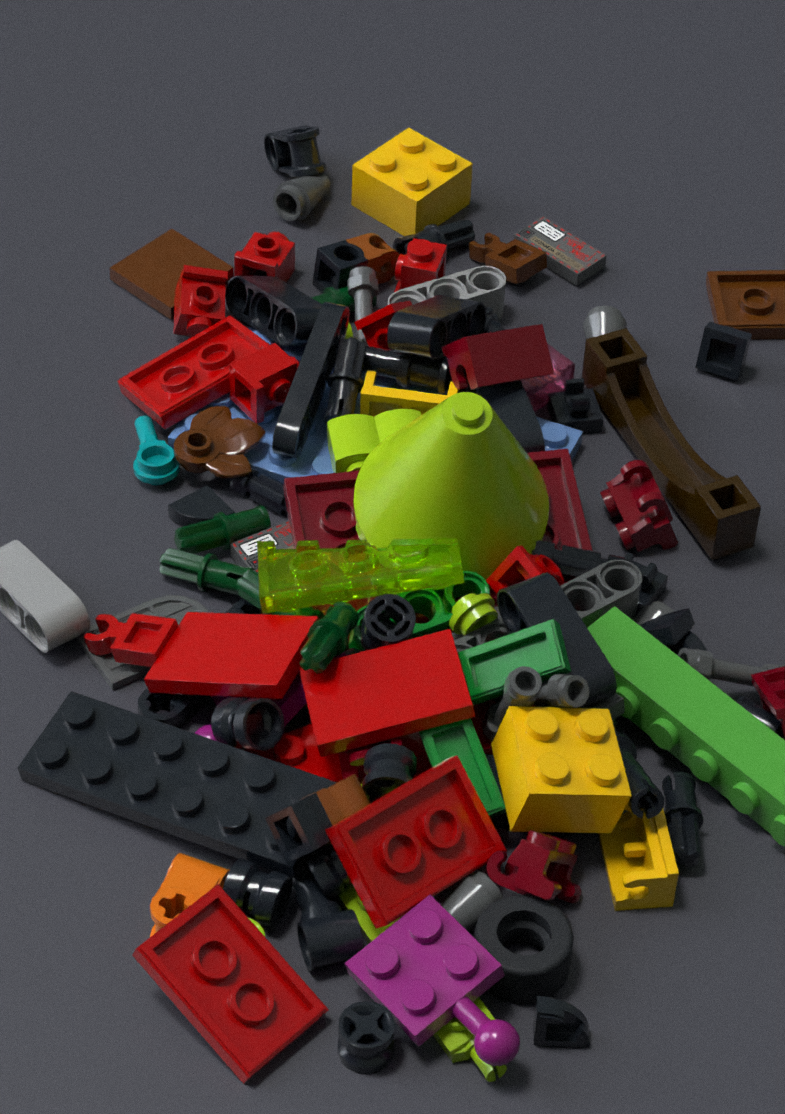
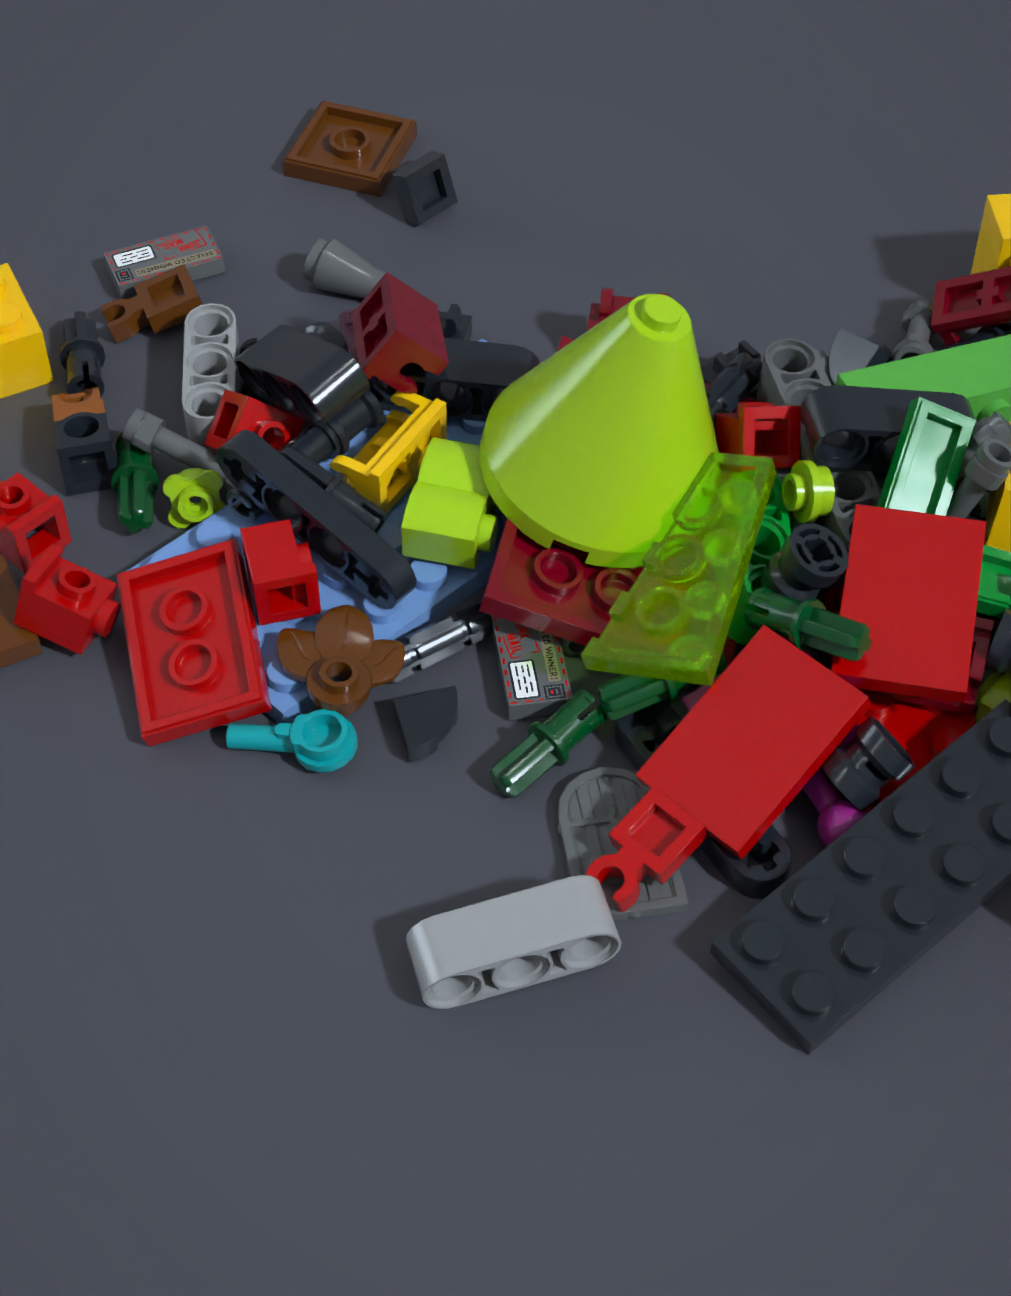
camera: 65 degrees left, 5 degrees up
dark green axle [174,505,271,554] -> none
black beam [225,276,322,346] -> none
red brick [394,238,447,292] -> none
dark brown arch [582,328,761,560] -> none

